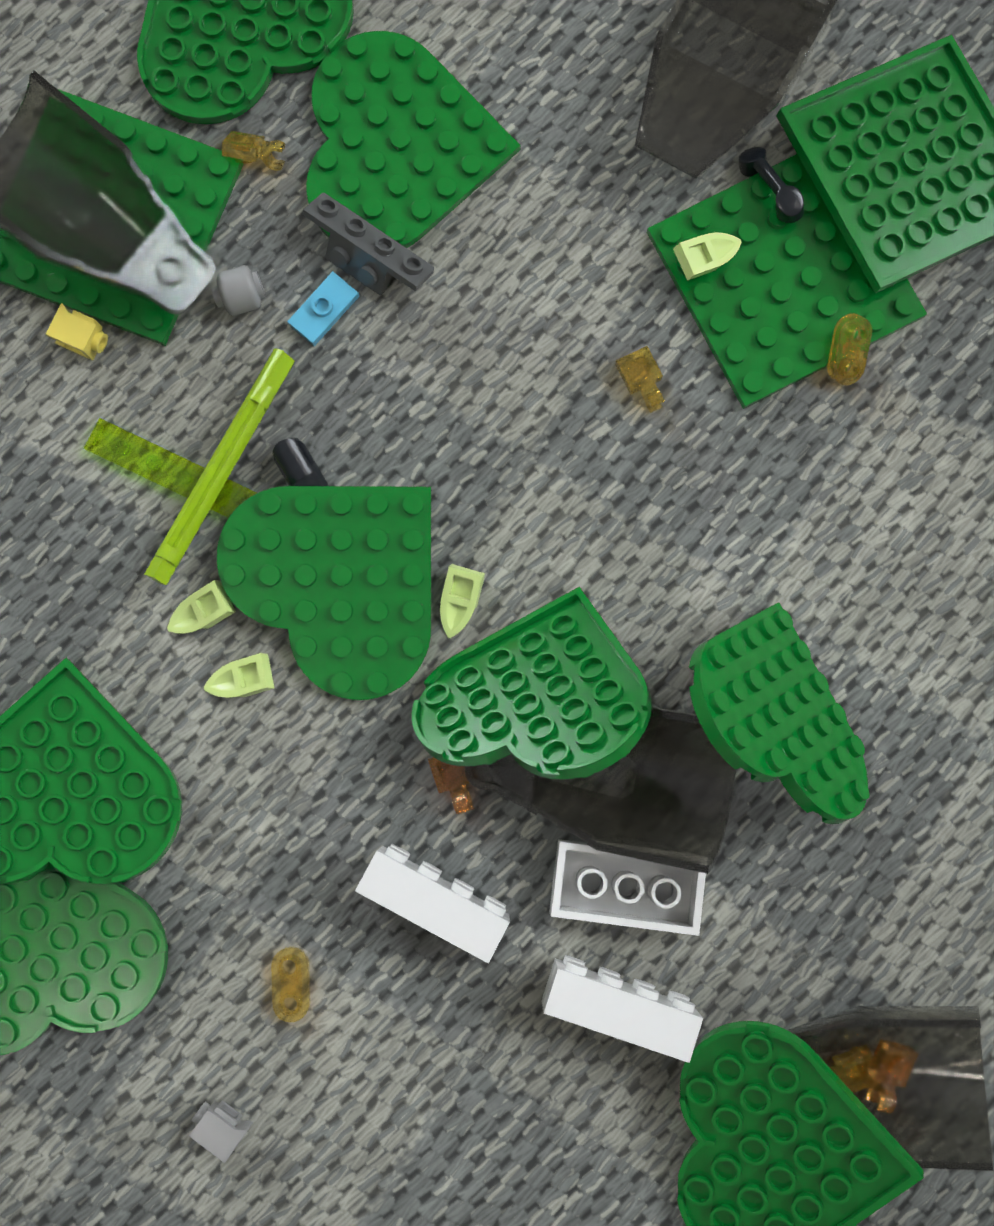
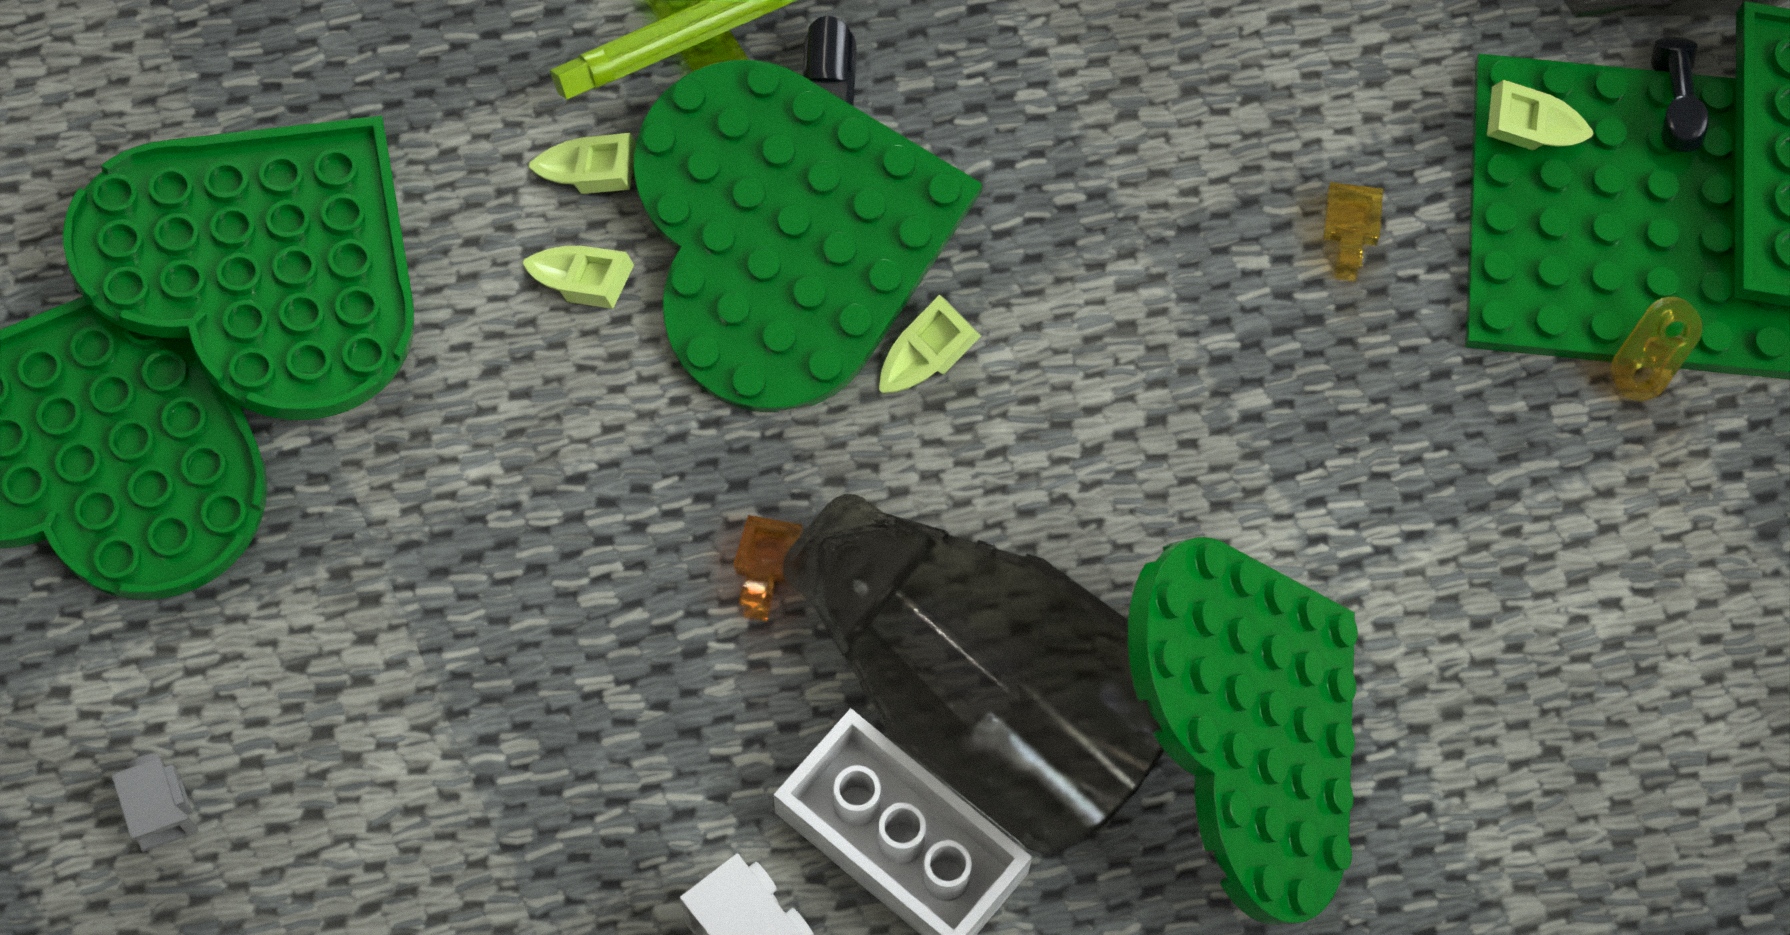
camera: 30 degrees right, 15 degrees down
clear yellow plate [271,946,311,1022] -> none
white brick [355,844,510,964] -> none
green plate [412,587,652,779] -> none

